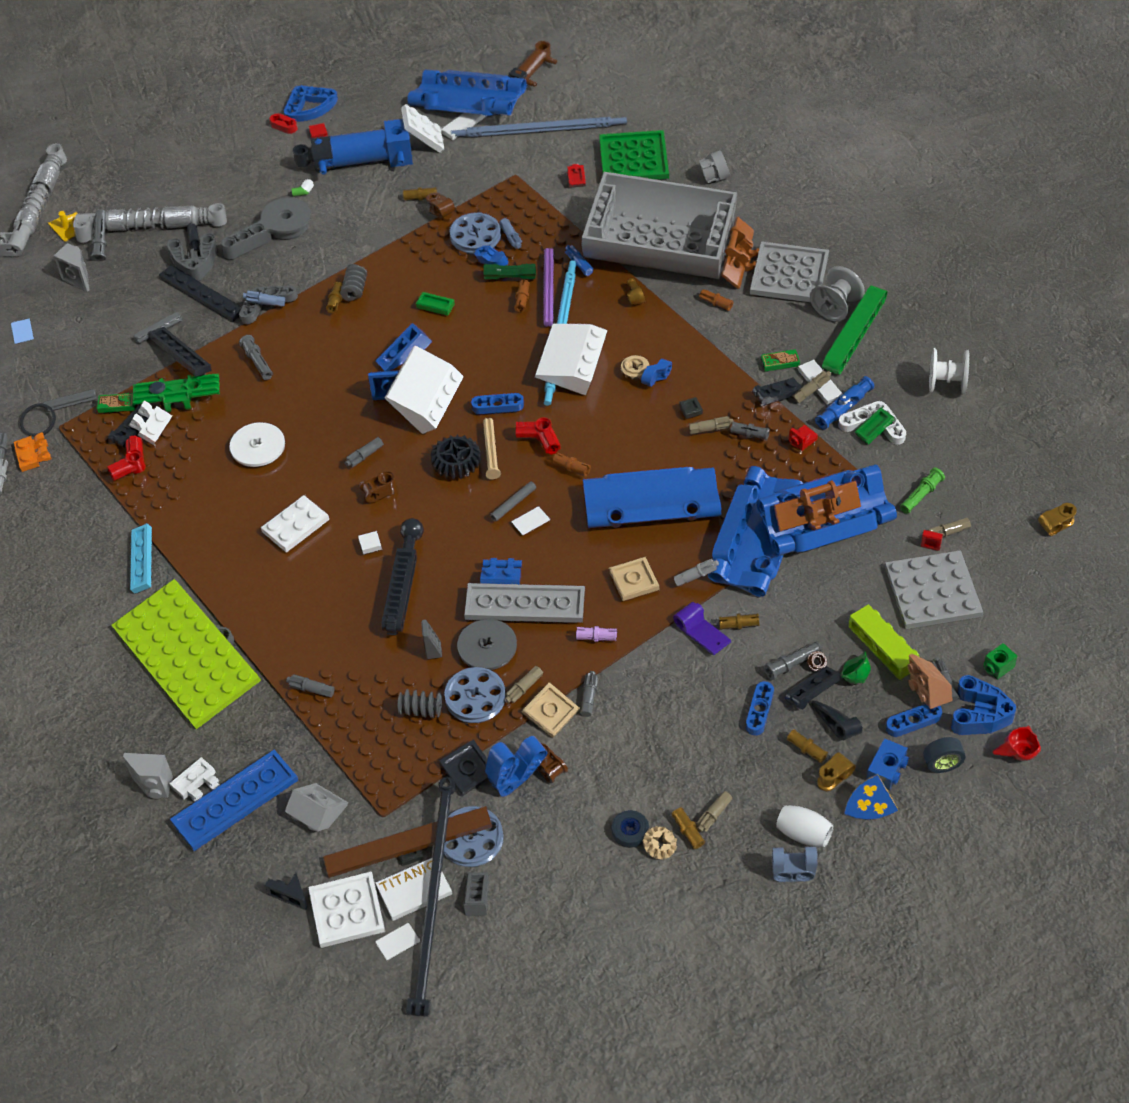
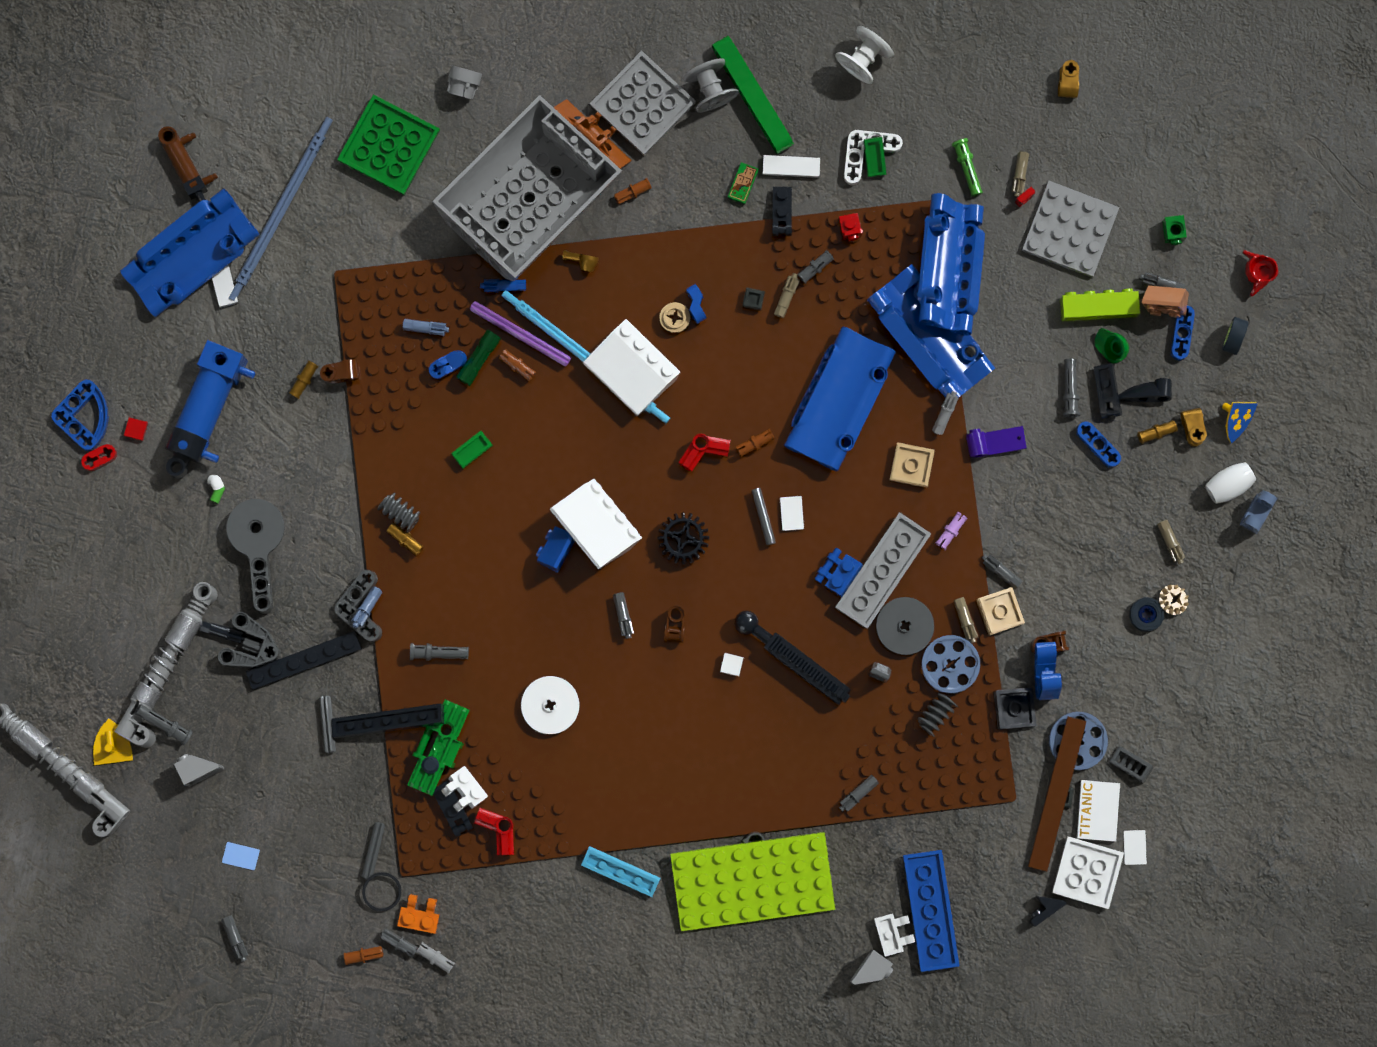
camera: 65 degrees left, 30 degrees up
tile [97,393,135,413] -> none
white plate [261,495,329,553] -> none
light grey slope [285,783,348,832] -> none
blue slope [376,323,432,371] -> none
white plate [401,104,444,153] -> none
black hinge [406,777,456,1017] -> none
sand blue wedge [450,213,501,253] -> none
blue beam [471,393,524,414] -> none
tan axle [483,418,501,479] -> none
red bracket [567,164,586,187] -> none
pearl gold pin [672,807,705,849] -> none
pearl gold pin [719,613,760,630] -> none
dark orange piece [774,480,861,531] -> none
dark tan piece [792,370,832,403] -> none
plate [807,651,827,672] -> none
blue piece [815,376,875,430] -> none
blue brick [866,738,909,791] -> none
blue connector [951,675,1016,735] -> none

